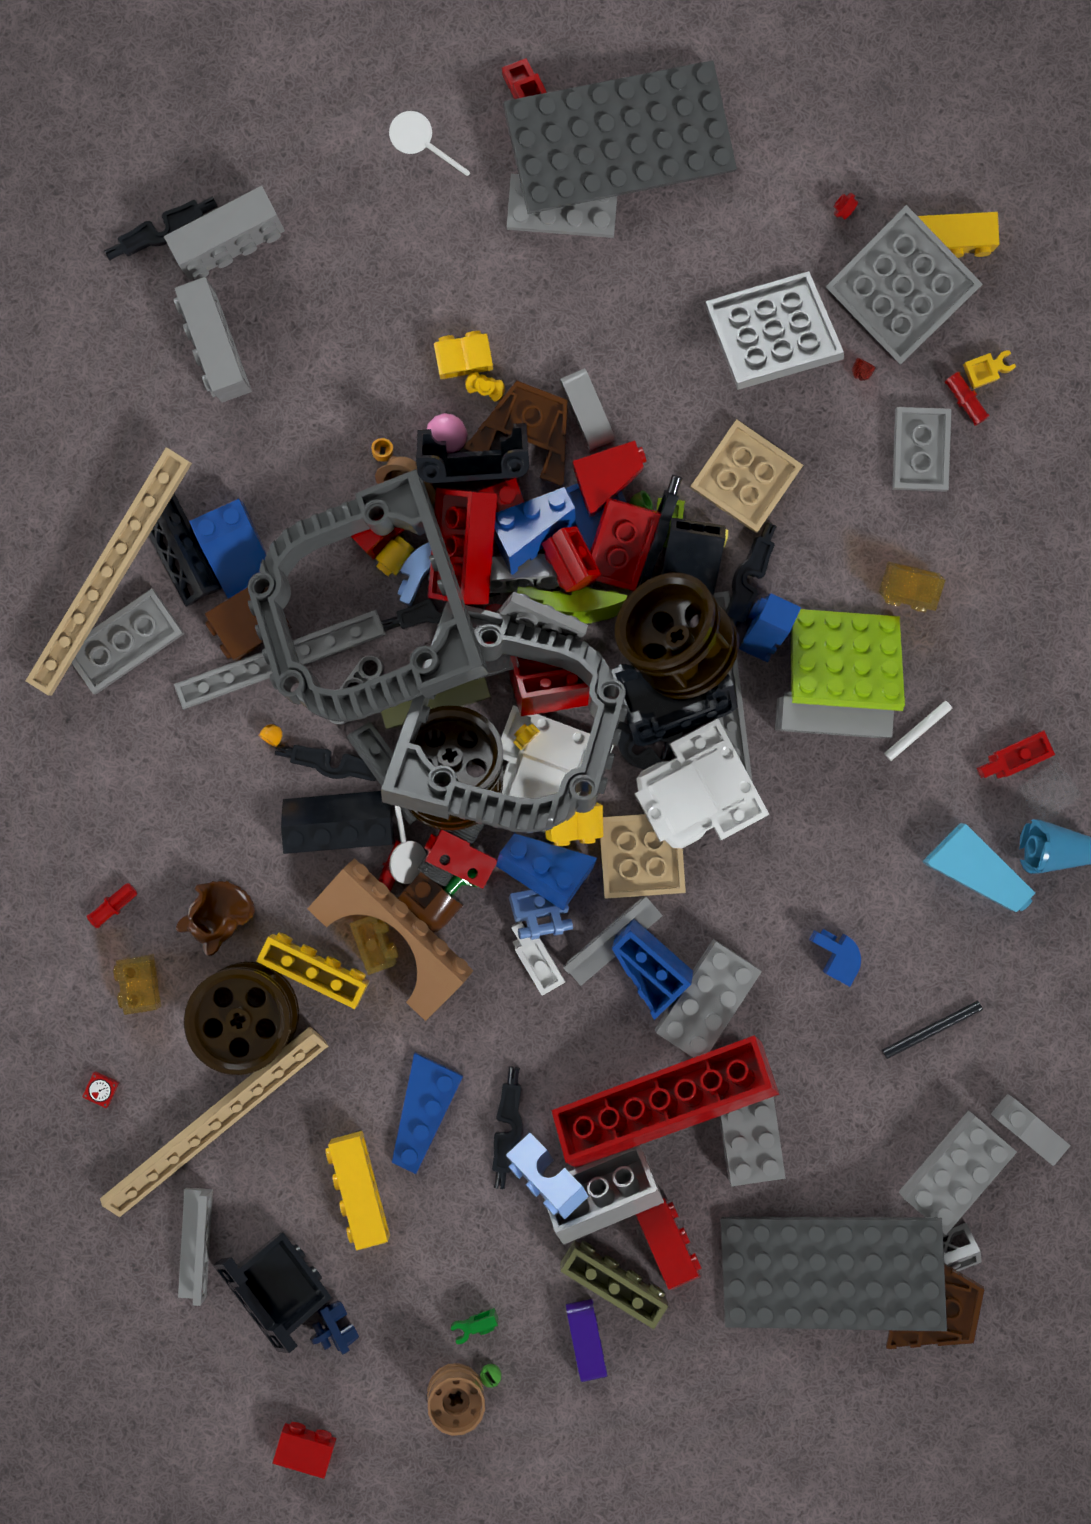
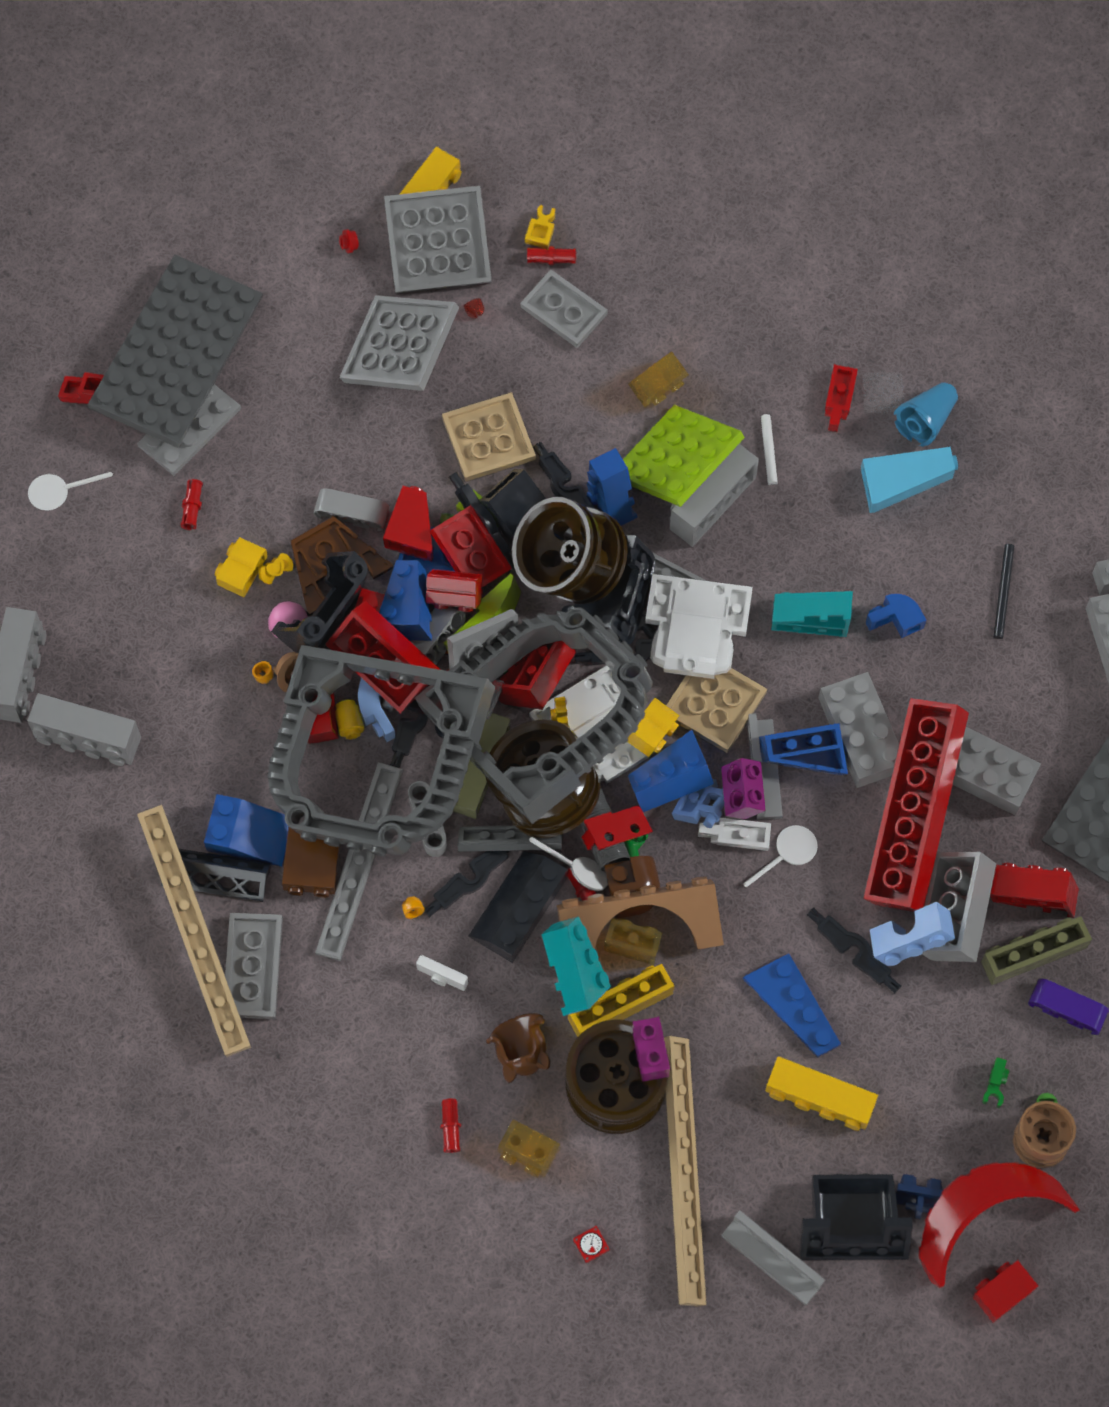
camera: 55 degrees left, 20 degrees down
none -> red pin [180,479,203,530]
none -> white plate [416,955,468,991]
none -> teal wedge [542,916,611,1016]
none -> magenta brick [632,1017,670,1082]
none -> magenta brick [721,758,766,820]
none -> white piece [743,825,818,887]
none -> teal wedge [771,591,853,637]
none -> red windscreen [919,1162,1080,1288]

